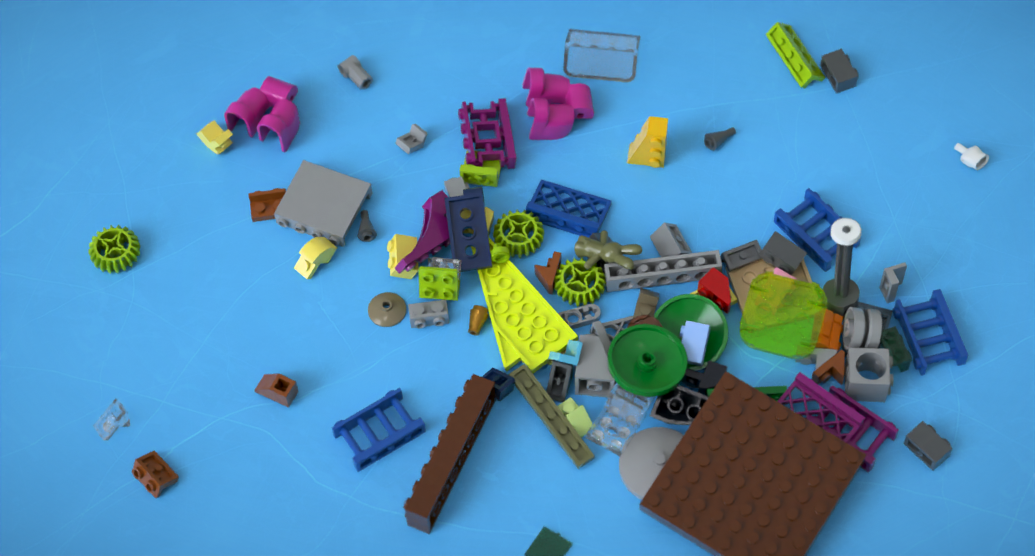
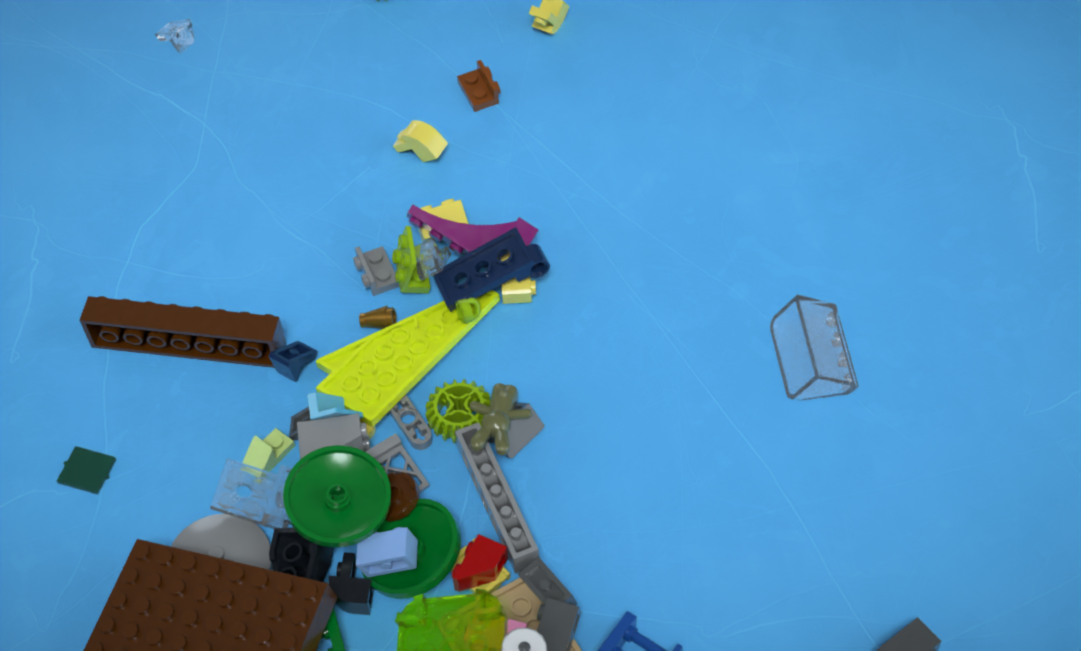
camera: 75 degrees right, 5 degrees down
dark orange bracket [132,451,179,498] -> none
dark pink piece [224,76,300,152] -> none
slope [254,373,298,408] -> none
light grey panel [274,160,372,247] -> none
blue fence [332,388,426,472] -> none
light grey piece [338,55,373,90] -> none
dark grey cone [358,210,377,242] -> none
dark tan dish [368,292,406,327] -> none
light grey bracket [395,123,427,154] -> none
light grey brick [444,176,469,197] -> none
magenta fence [458,98,516,169] -> none
lime bracket [460,150,501,187] -> none
lime gear [493,209,544,258] -> none
olive plate [509,364,595,469] -> none
dark pink piece [522,67,594,140] -> none
blue fence [526,180,612,238] -> none
dark orange slope [534,251,561,295] -> none
yellow wedge [627,116,668,168] -> none
dark tan slope [633,288,659,319] -> none
light grey panel [650,223,692,257] -> none
dark grey cone [704,127,736,151] -> none
lime fence [766,22,825,88] -> none

